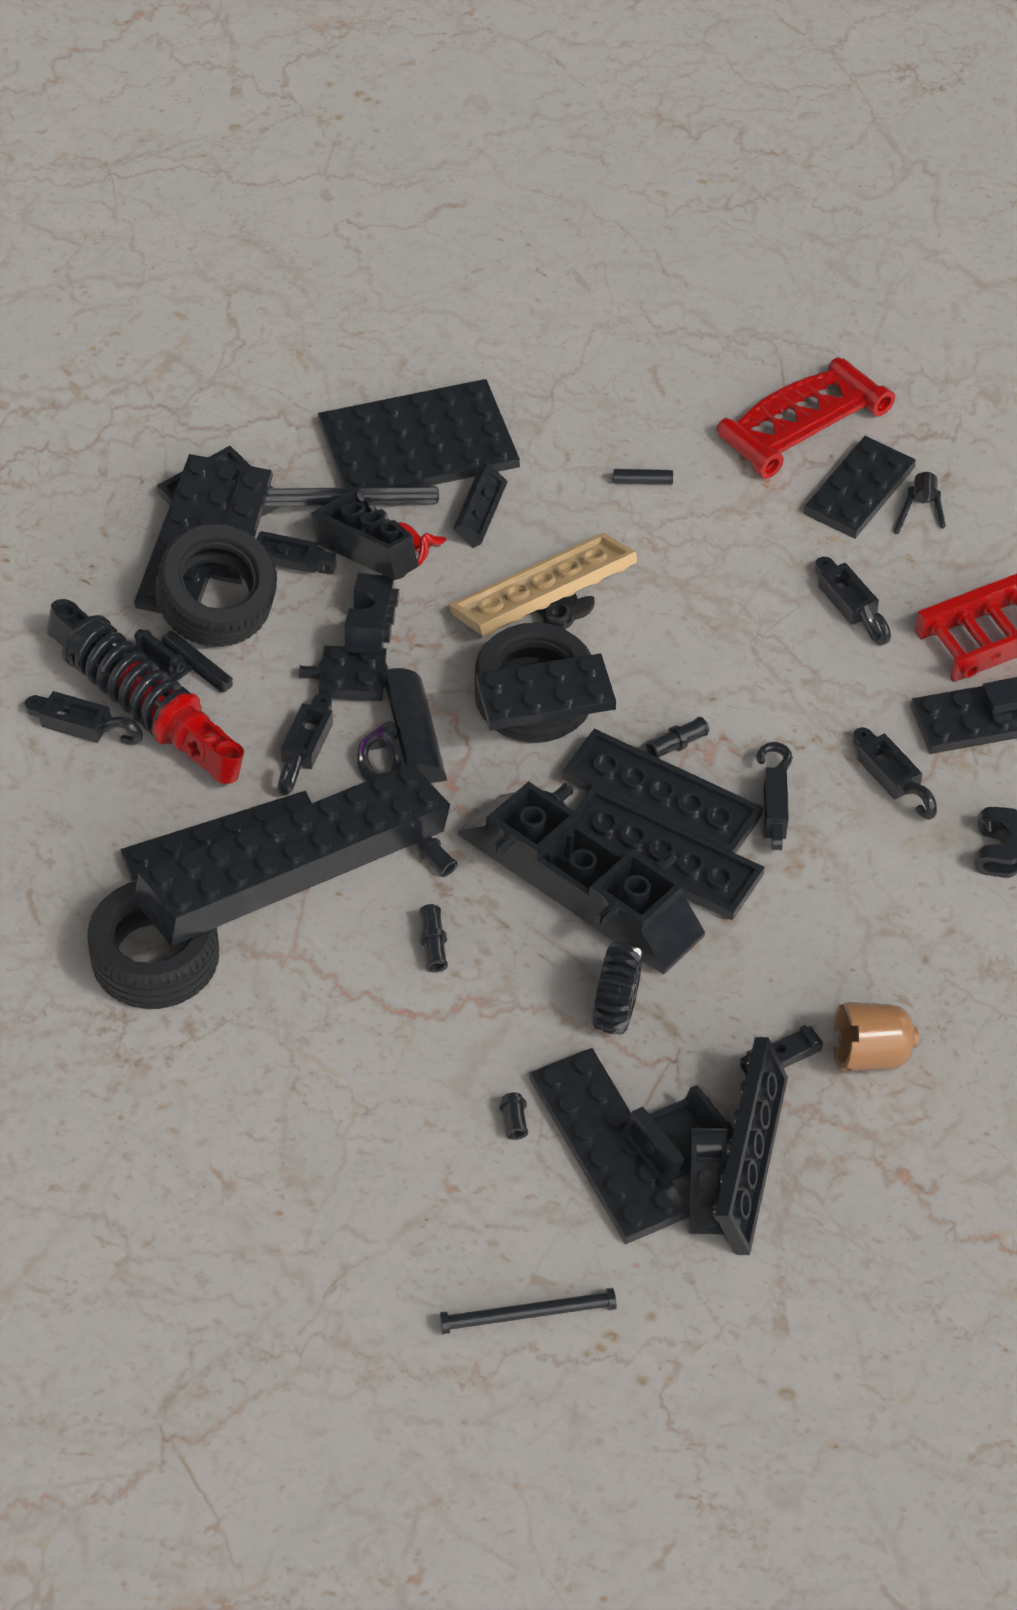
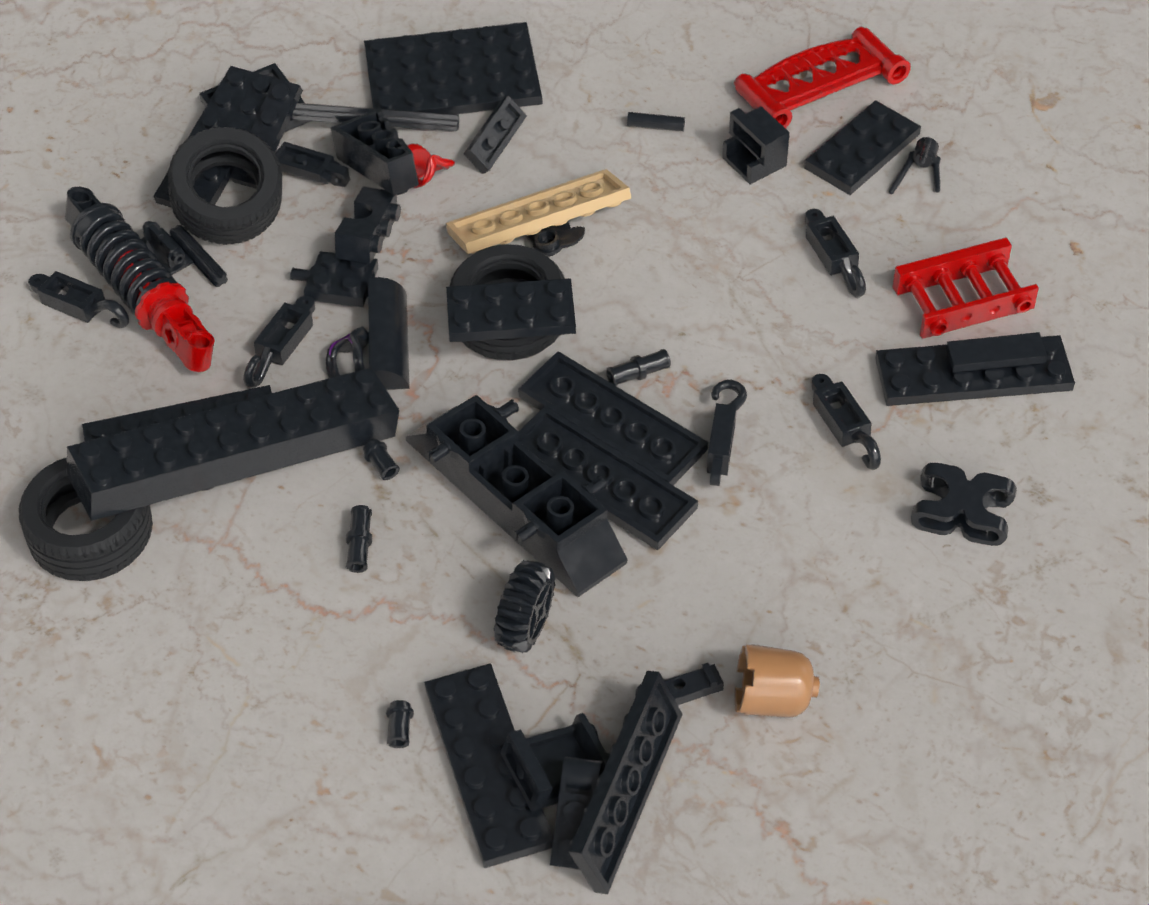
camera: 10 degrees right, 0 degrees up
none -> black plate [722,106,790,185]

